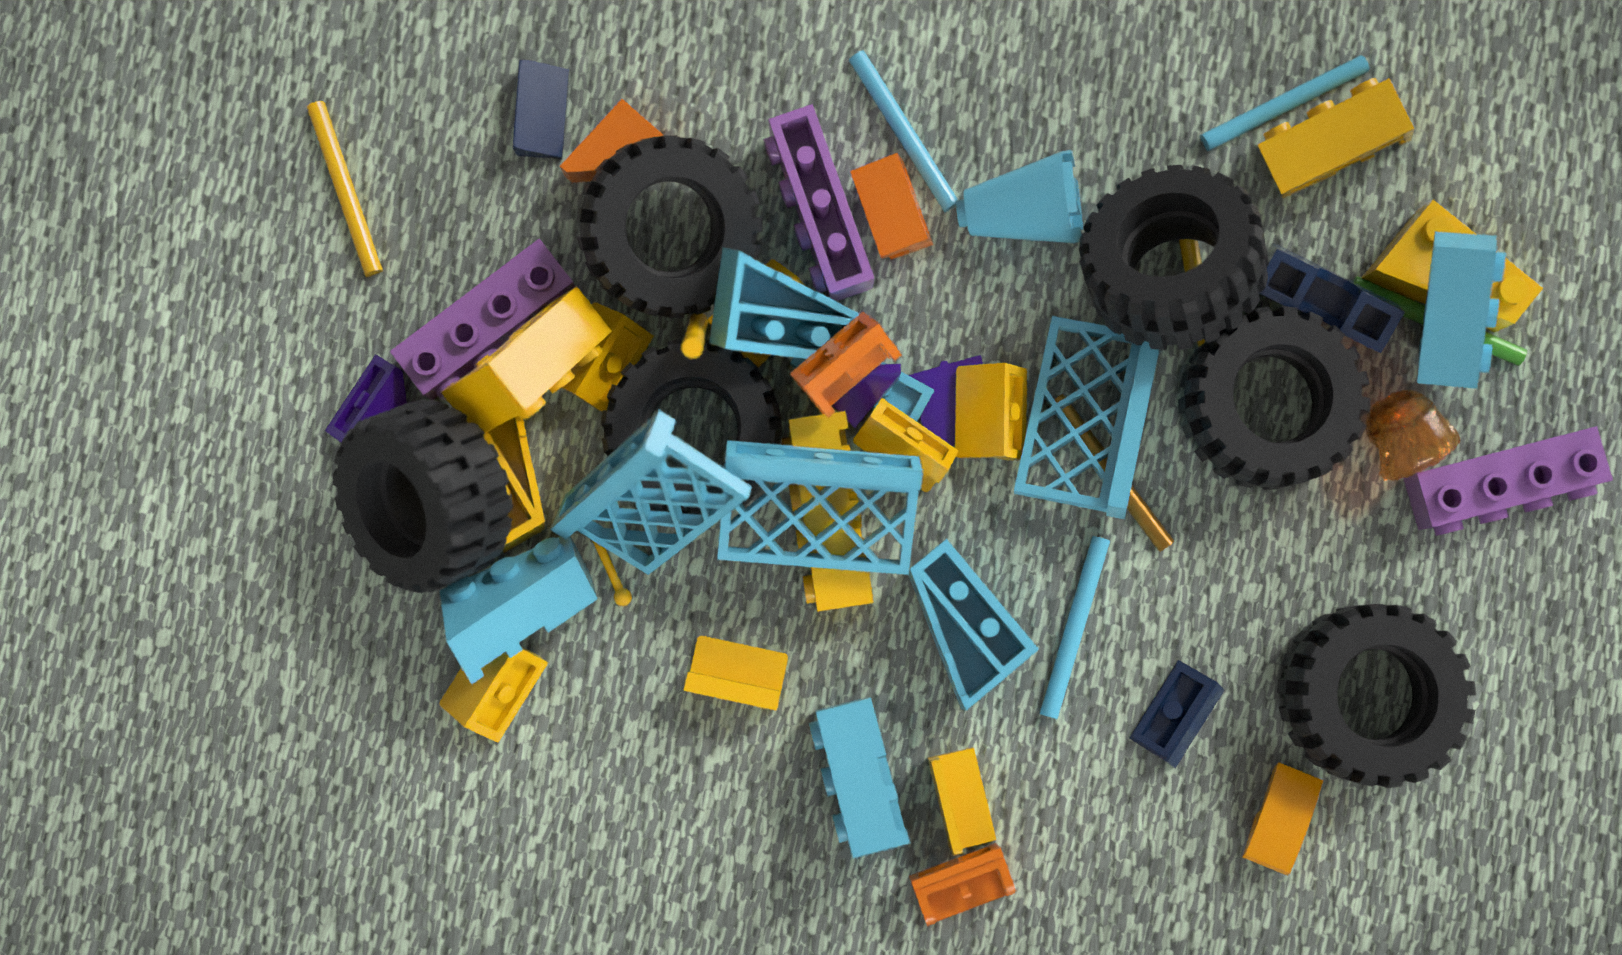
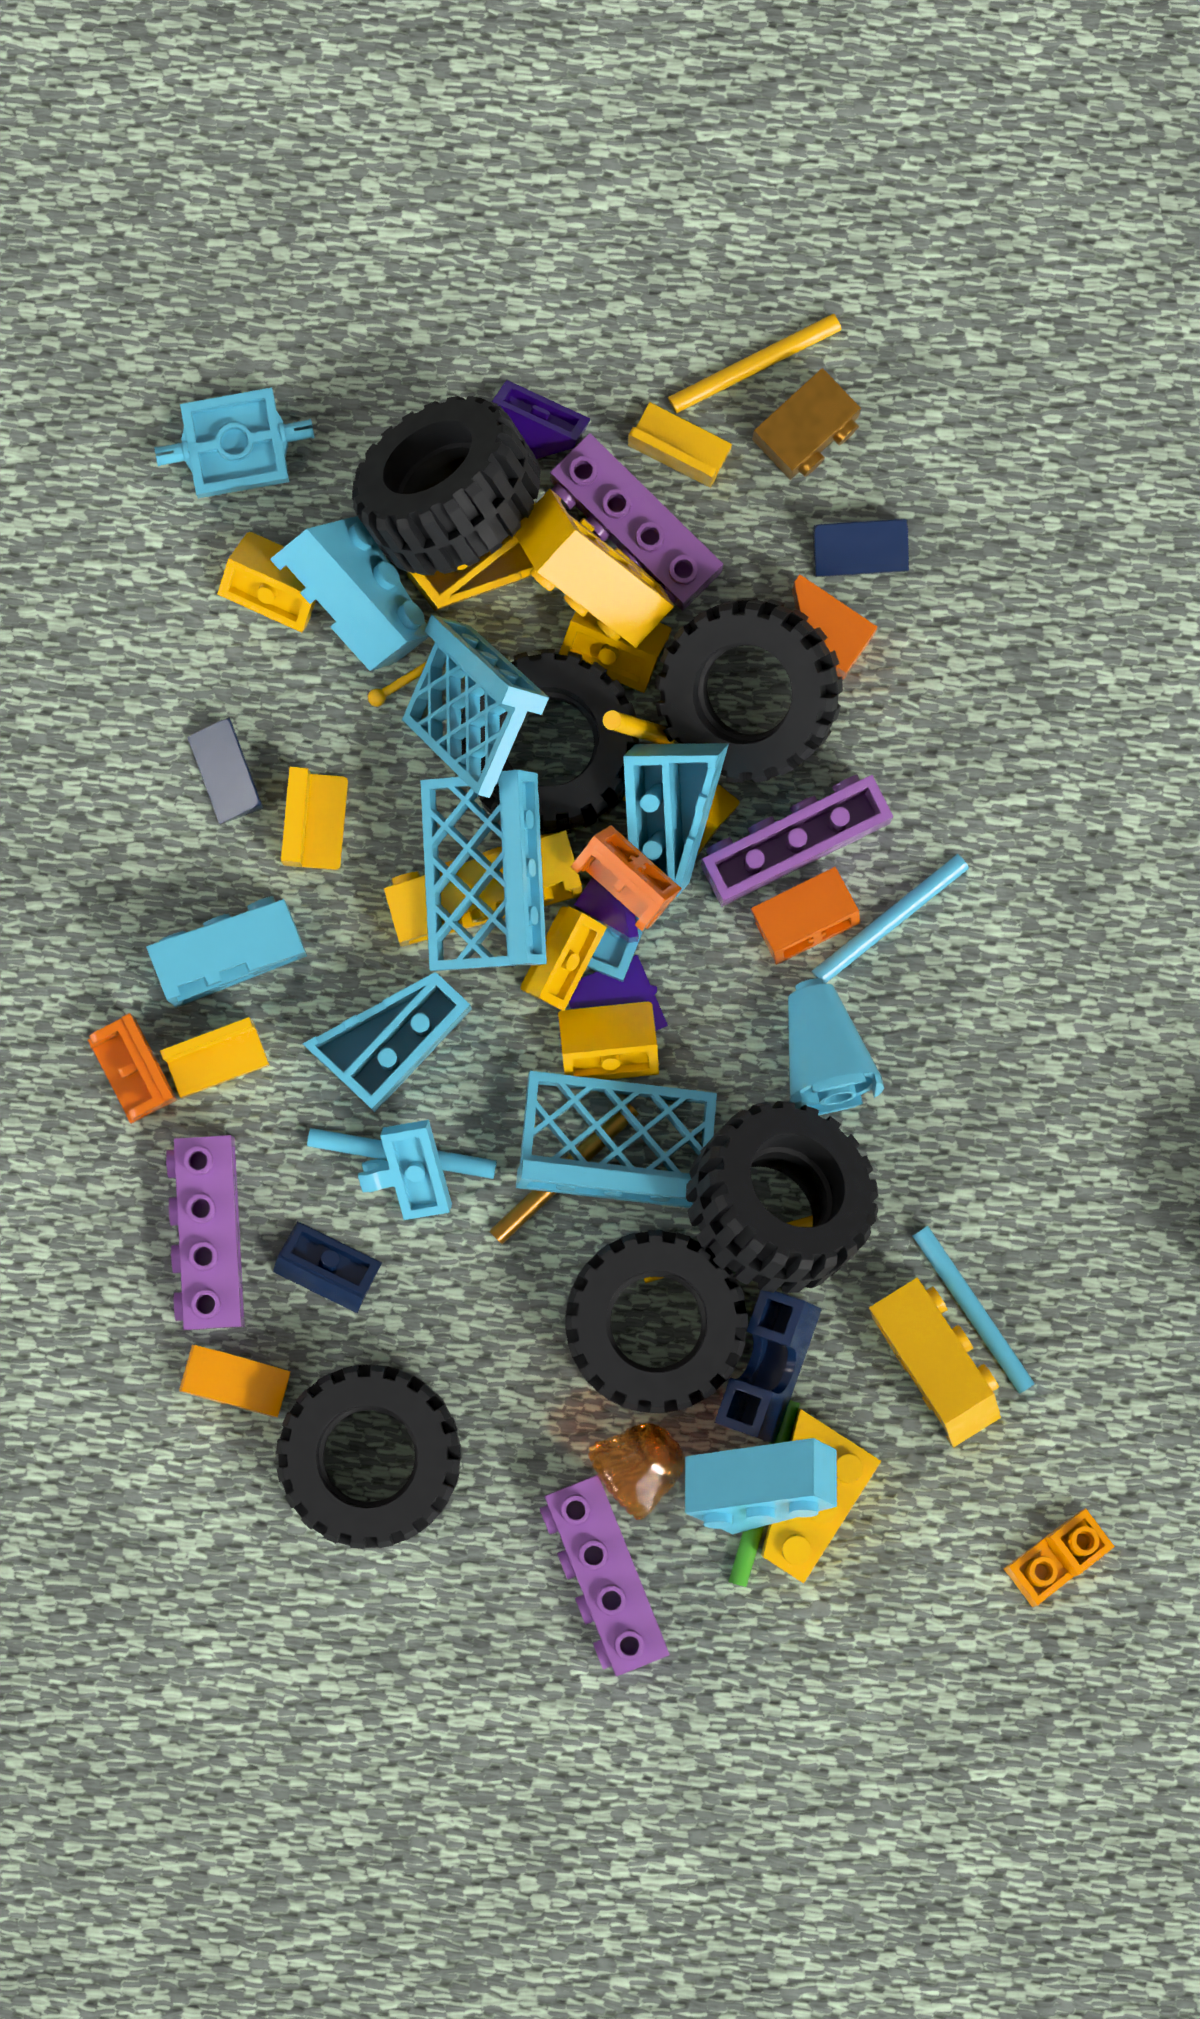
camera: 85 degrees right, 0 degrees up
none -> medium azure plate [154,387,315,499]
none -> medium lavender brick [166,1135,245,1330]
none -> slope [187,717,264,825]
none -> medium azure plate [358,1120,452,1220]
none -> yellow panel [628,402,732,488]
none -> pearl gold brick [752,368,861,480]
none -> light orange slope [1003,1508,1115,1607]

